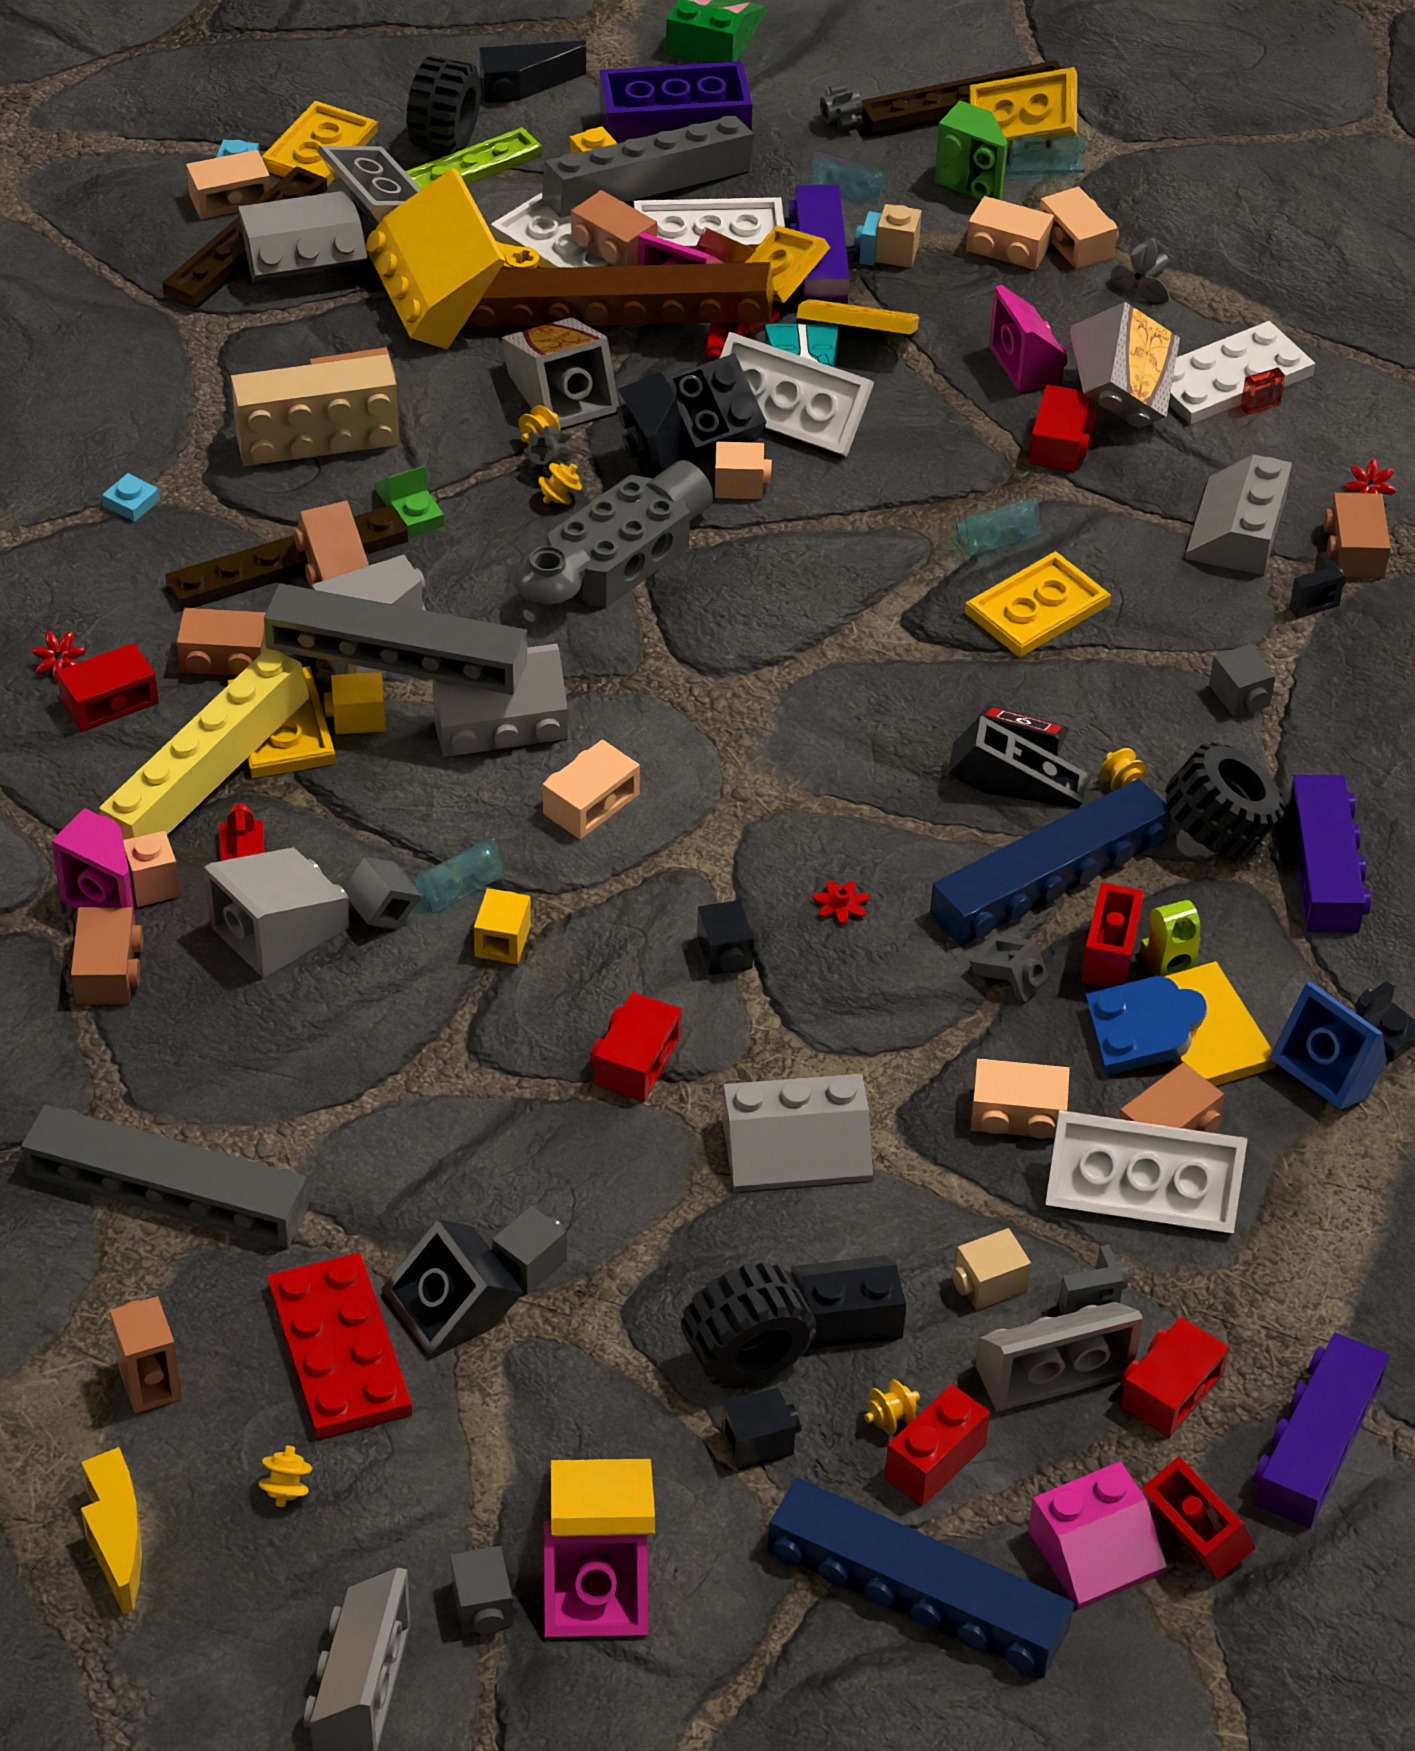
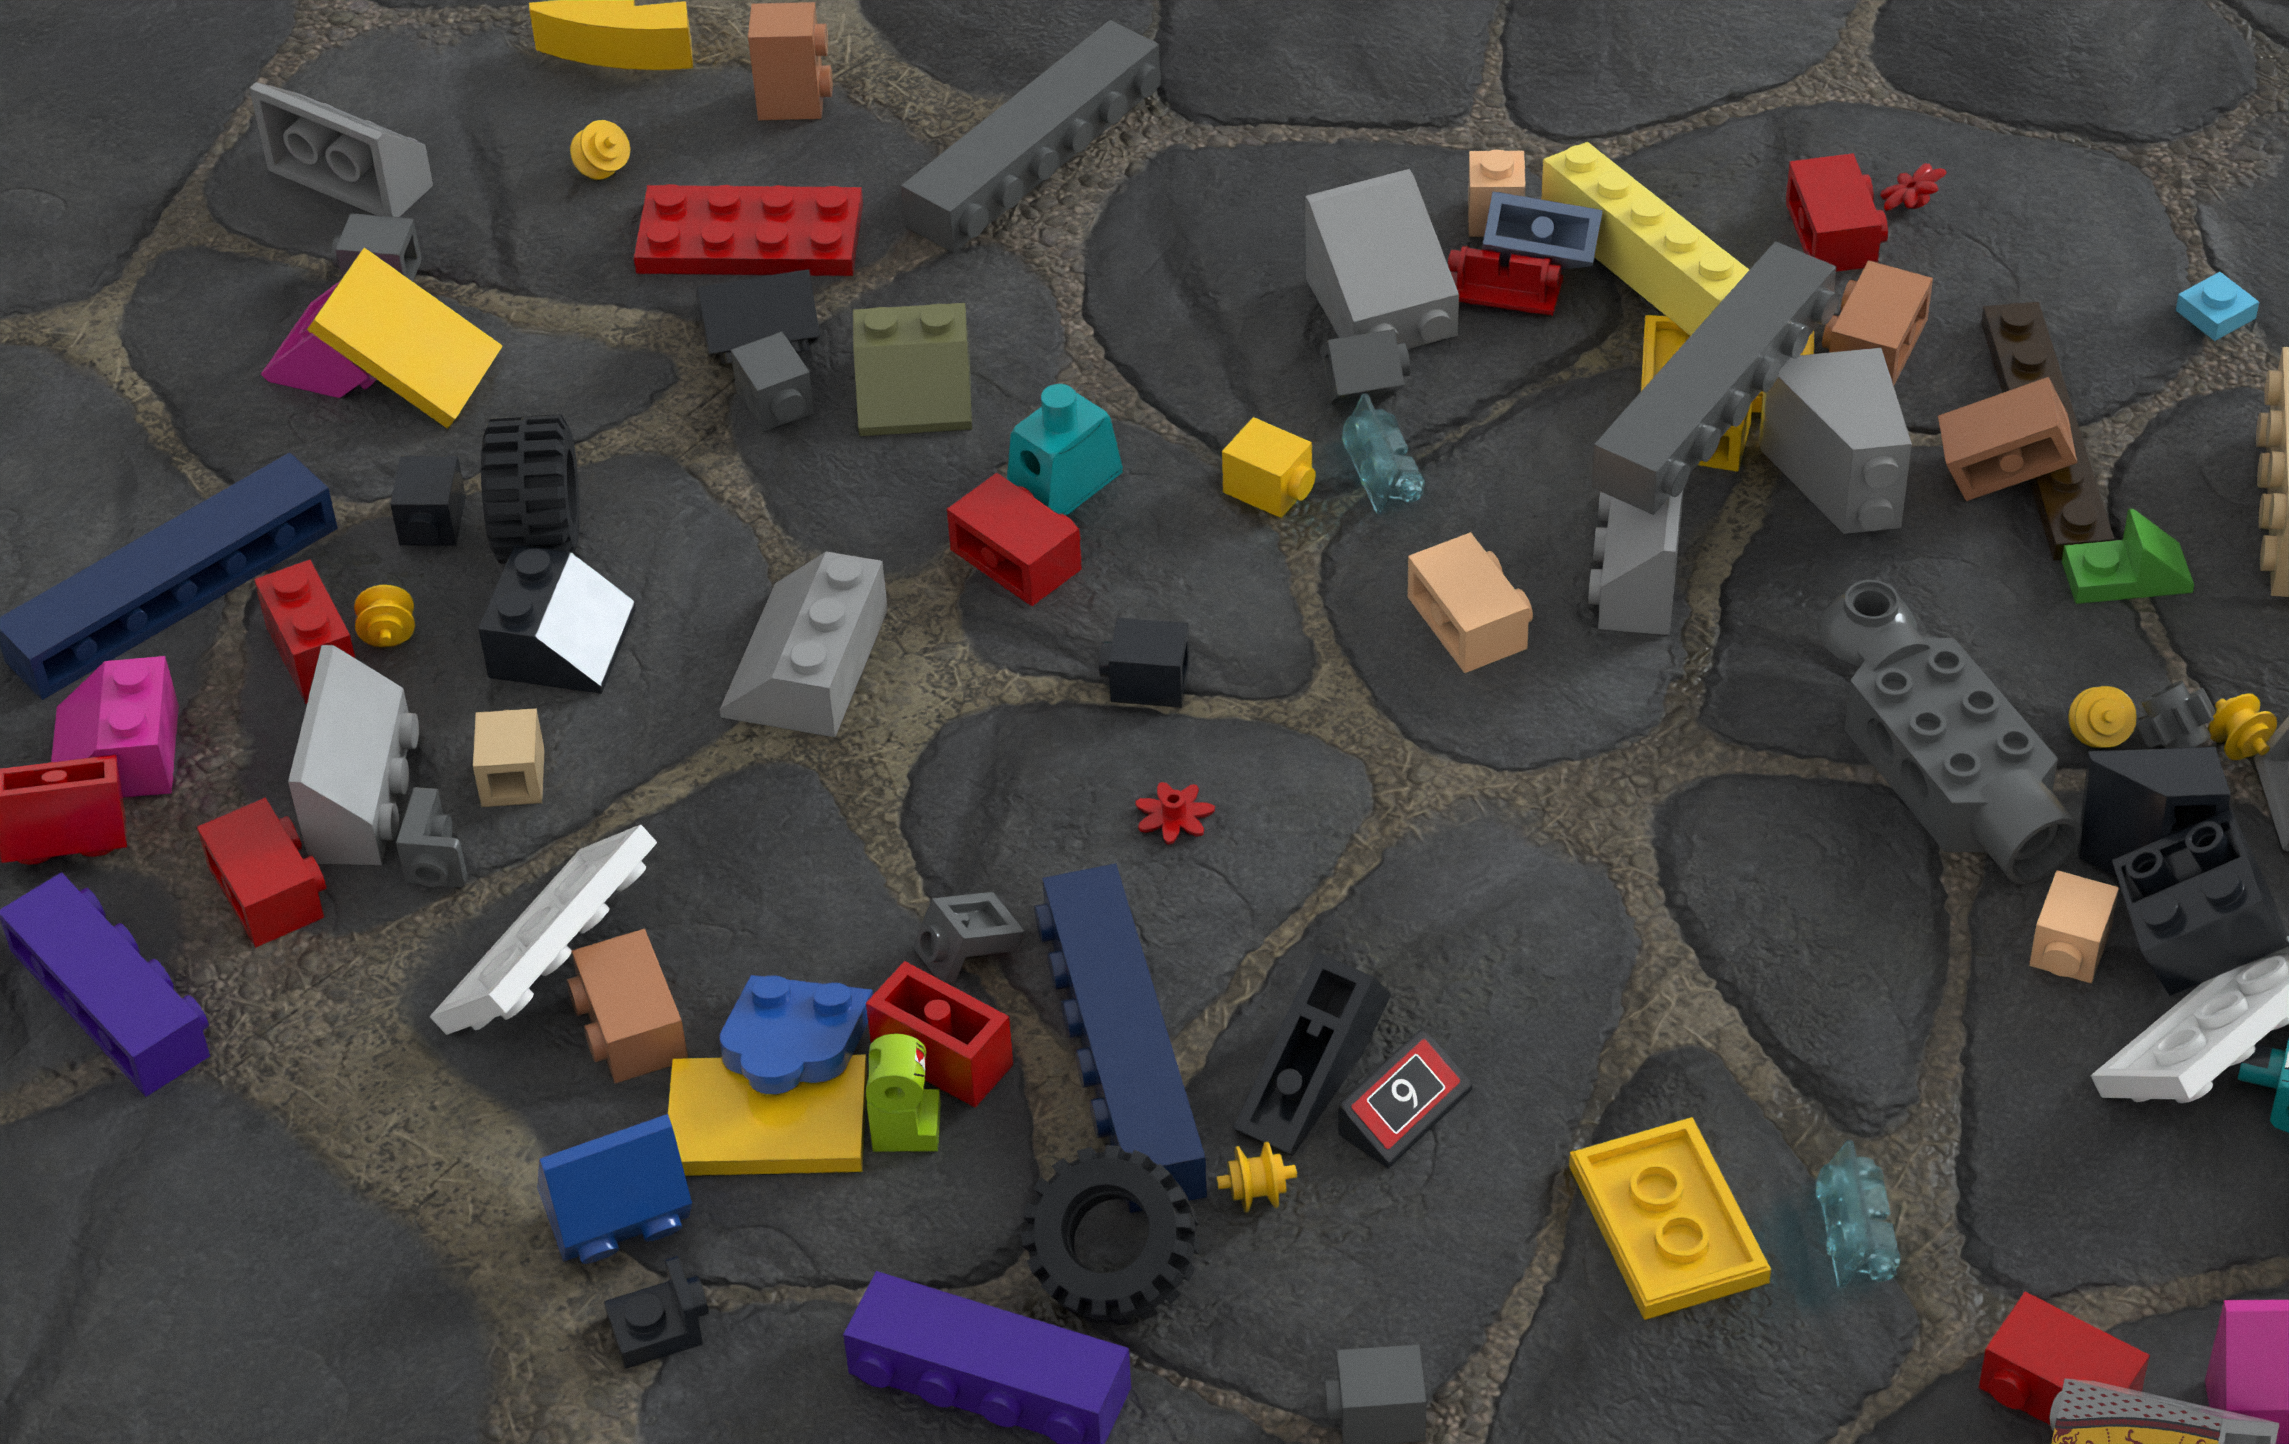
camera: 115 degrees right, 0 degrees up
dark pink slope [52,808,136,925] -> none
nougat brick [71,907,143,1005] -> none
light nougat brick [971,1059,1070,1139] -> none
none -> olive slope [853,303,972,436]
none -> teal torso [1007,384,1123,515]
none -> sand blue slope [1482,191,1603,270]

